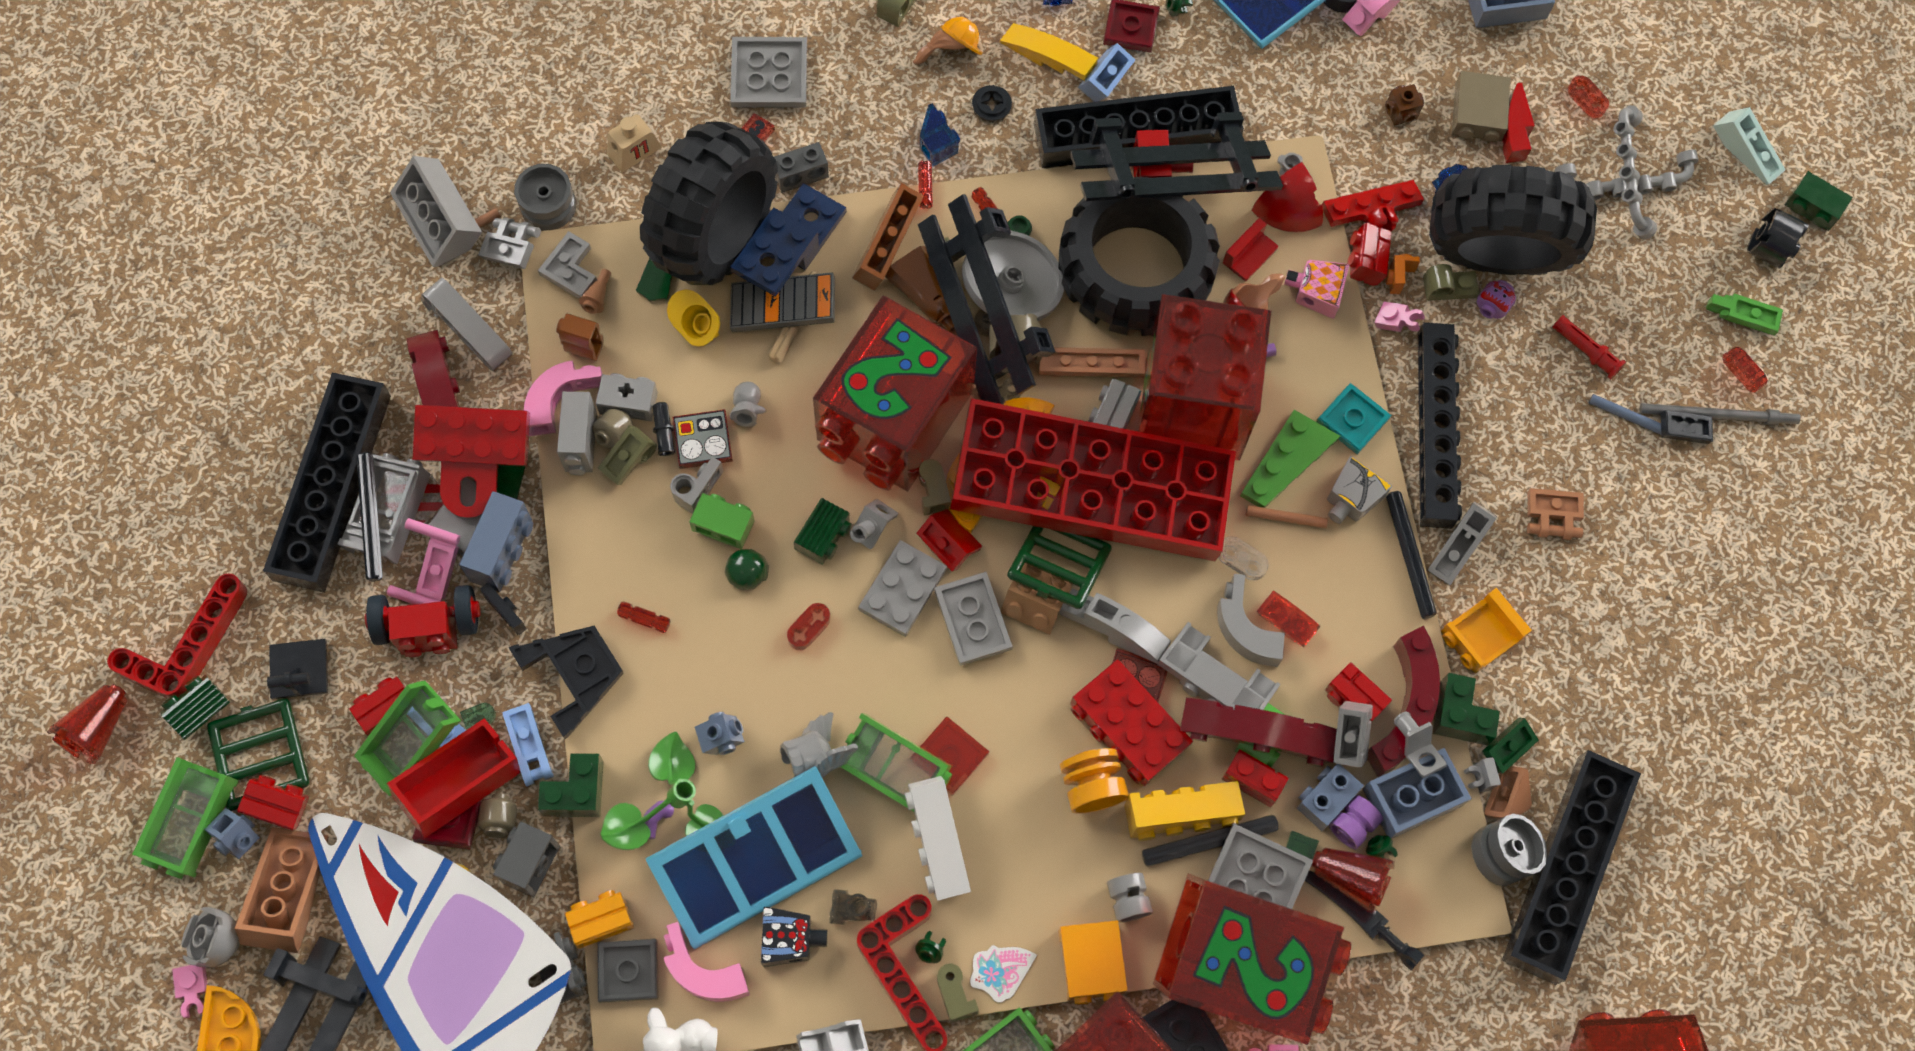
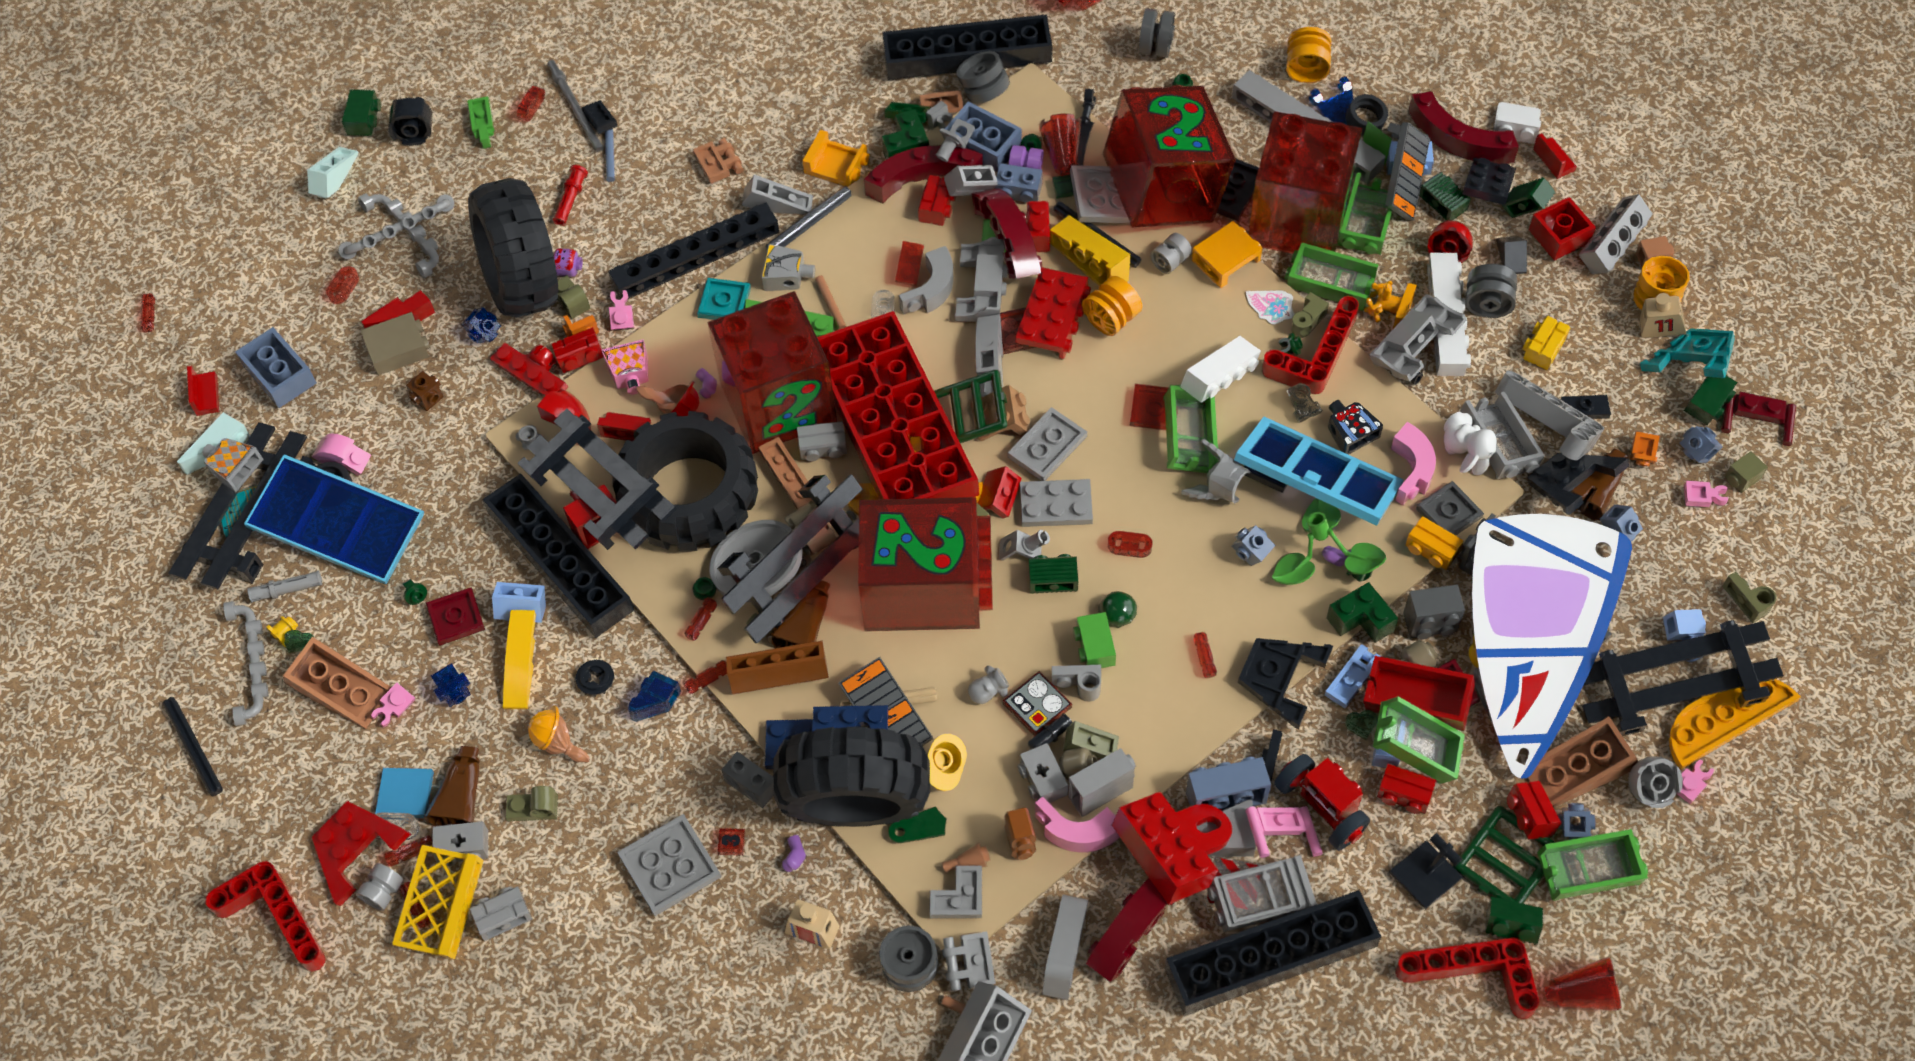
camera: 115 degrees left, 10 degrees down
axle [356,452,383,582] -> none

